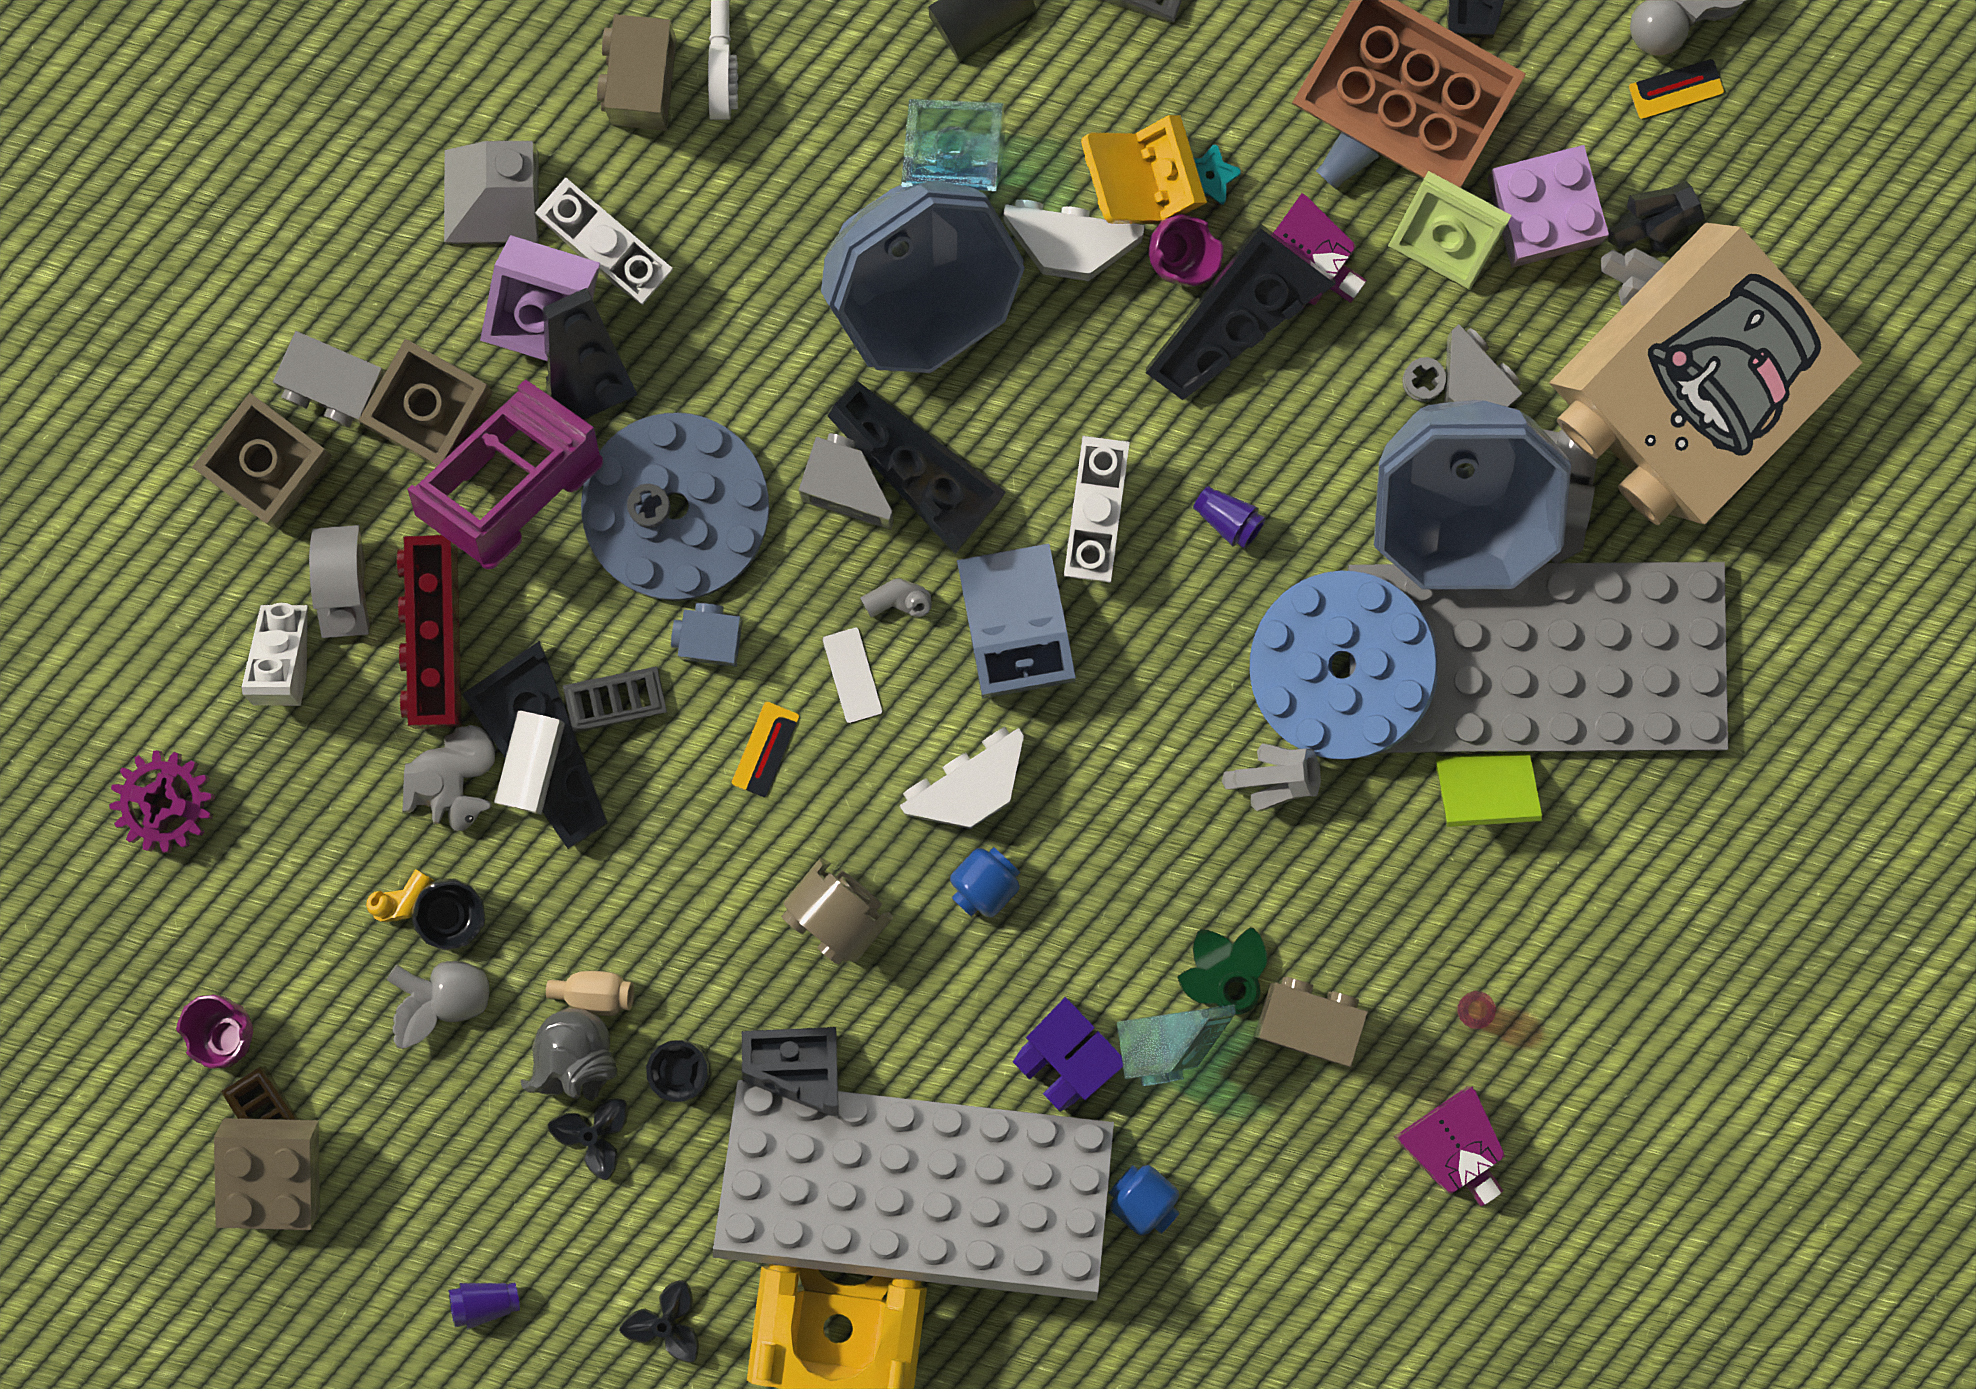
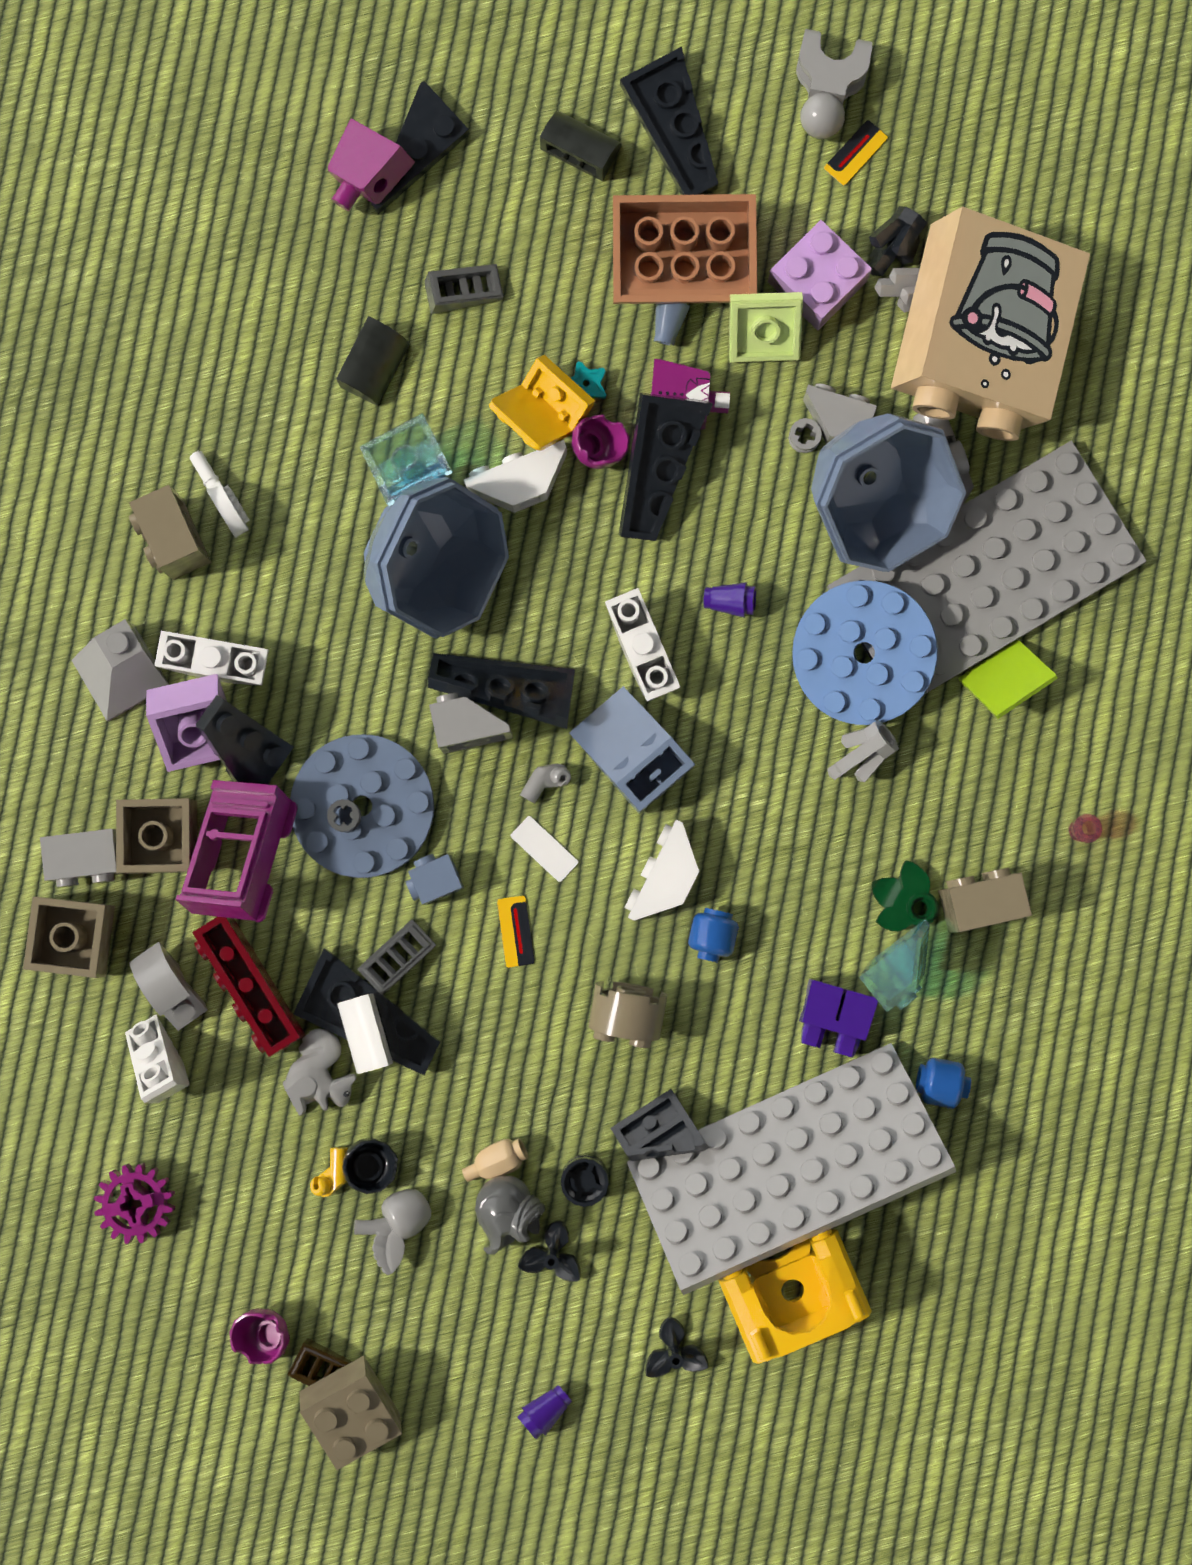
camera: 25 degrees left, 0 degrees up
magenta torso [1393,1086,1505,1206] -> none

